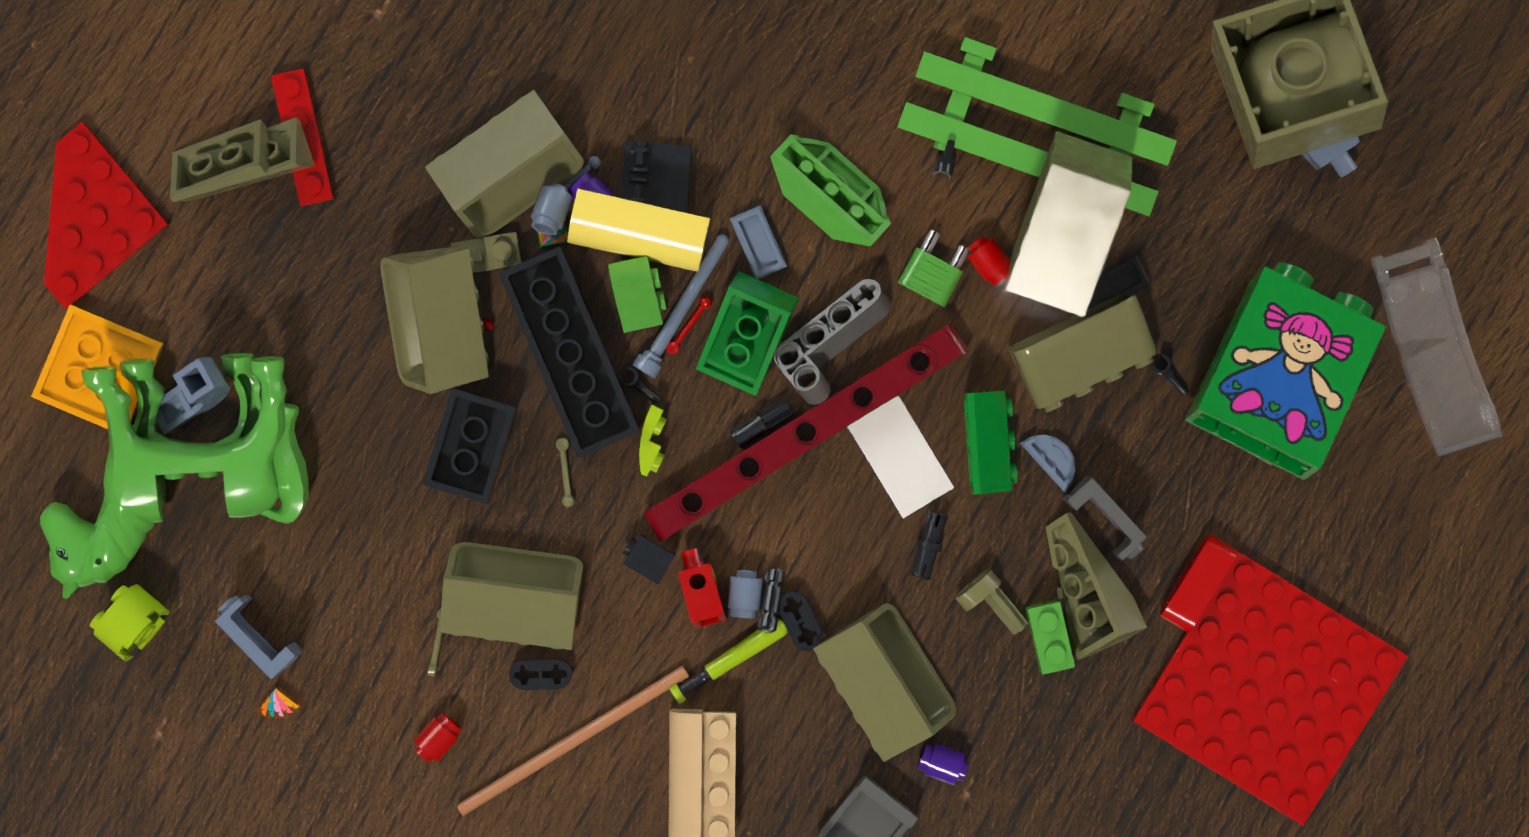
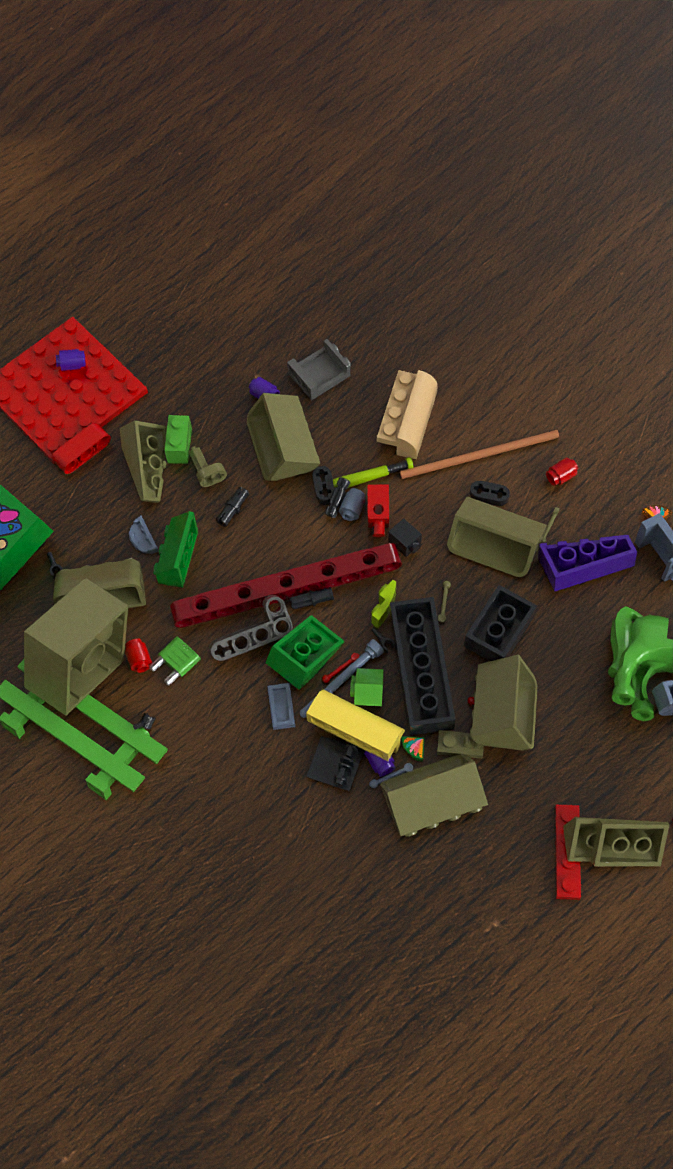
camera: 160 degrees left, 25 degrees down
sand blue brick [531,183,573,235] -> none
bright green wedge [770,134,891,247] -> none
white sticker [847,396,954,518] -> none
dark grey panel [1062,476,1147,560] -> none
none -> dark purple brick [56,349,86,371]
none -> dark purple wedge [538,535,637,592]

